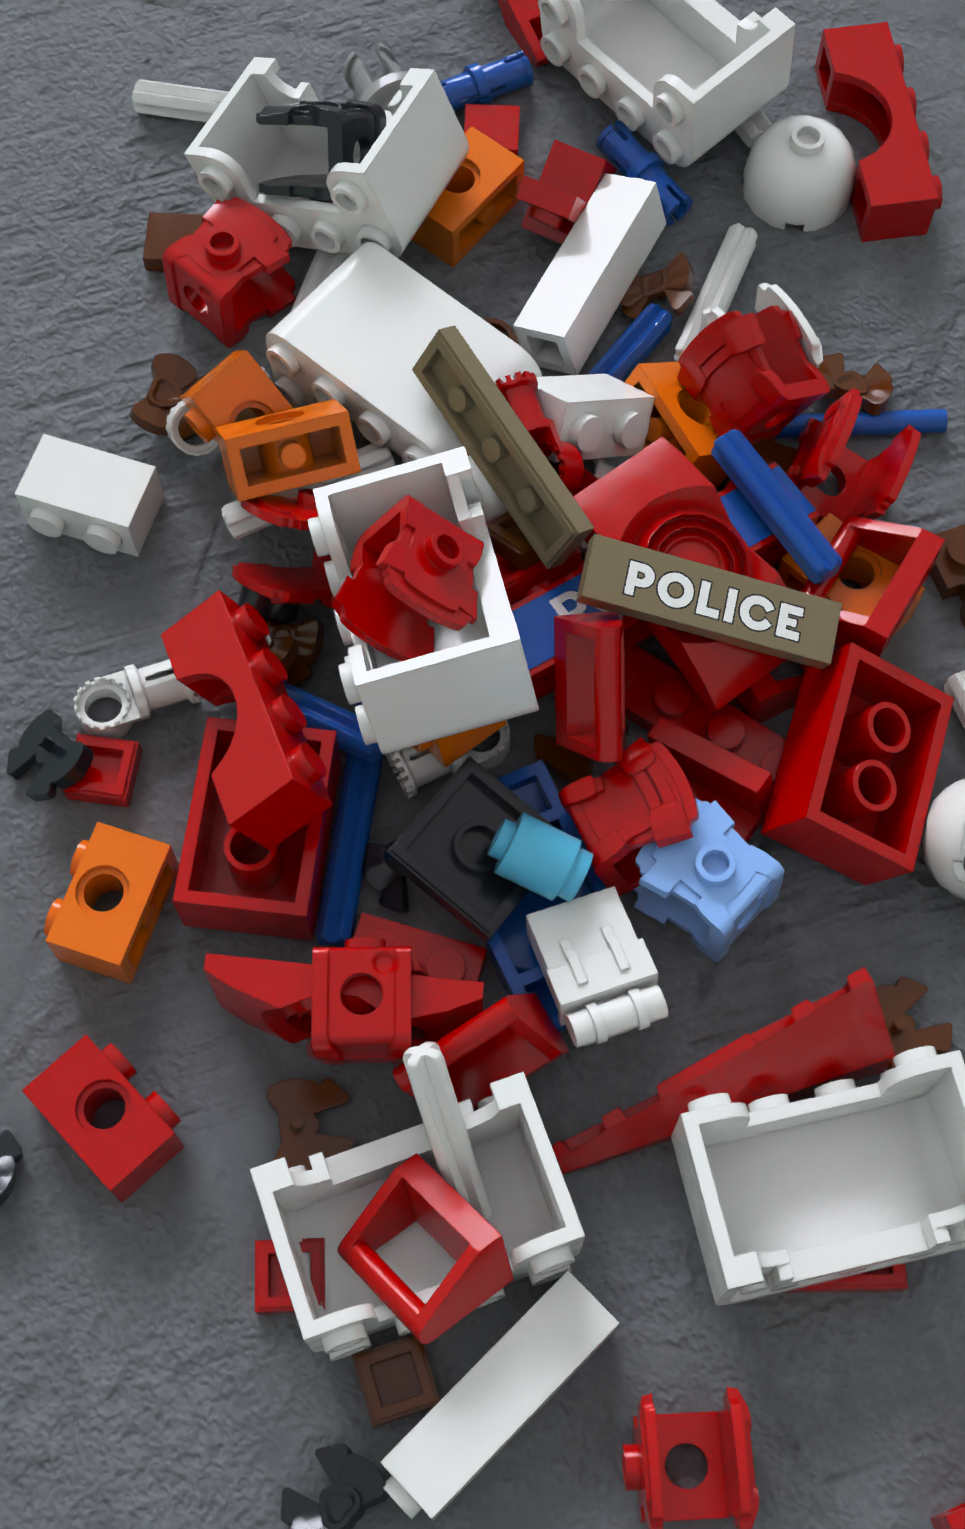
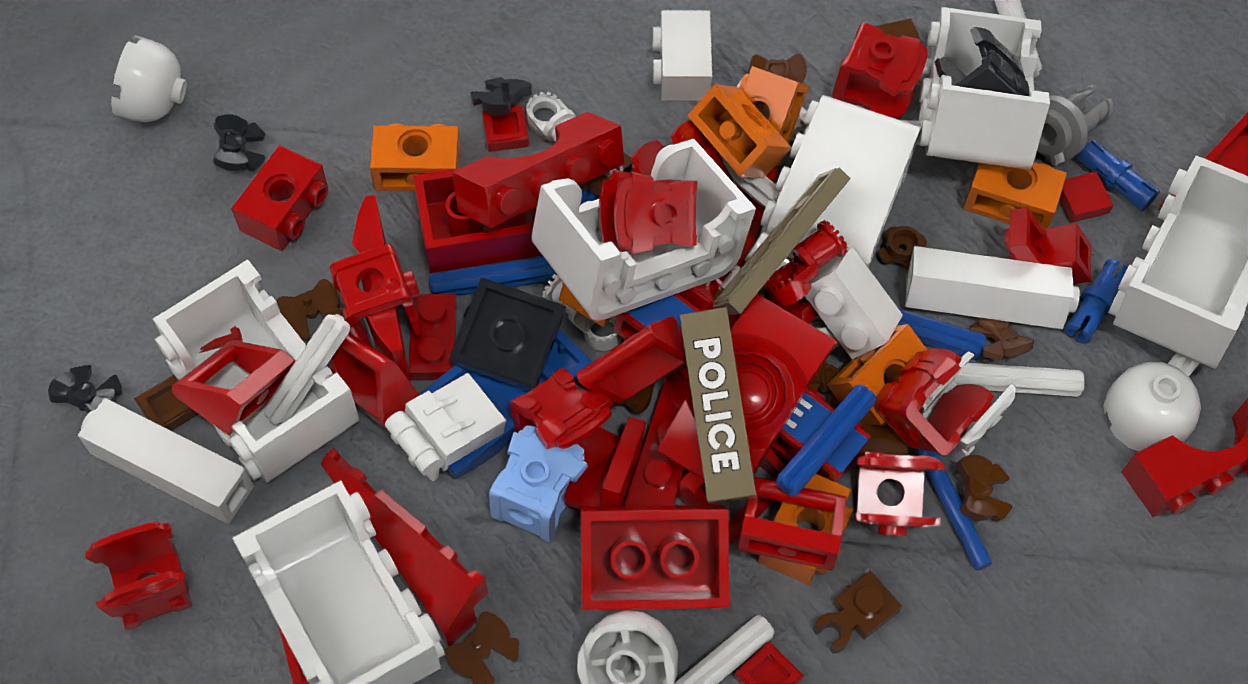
camera: 70 degrees right, 5 degrees down
medium azure brick [487,812,593,902] -> none

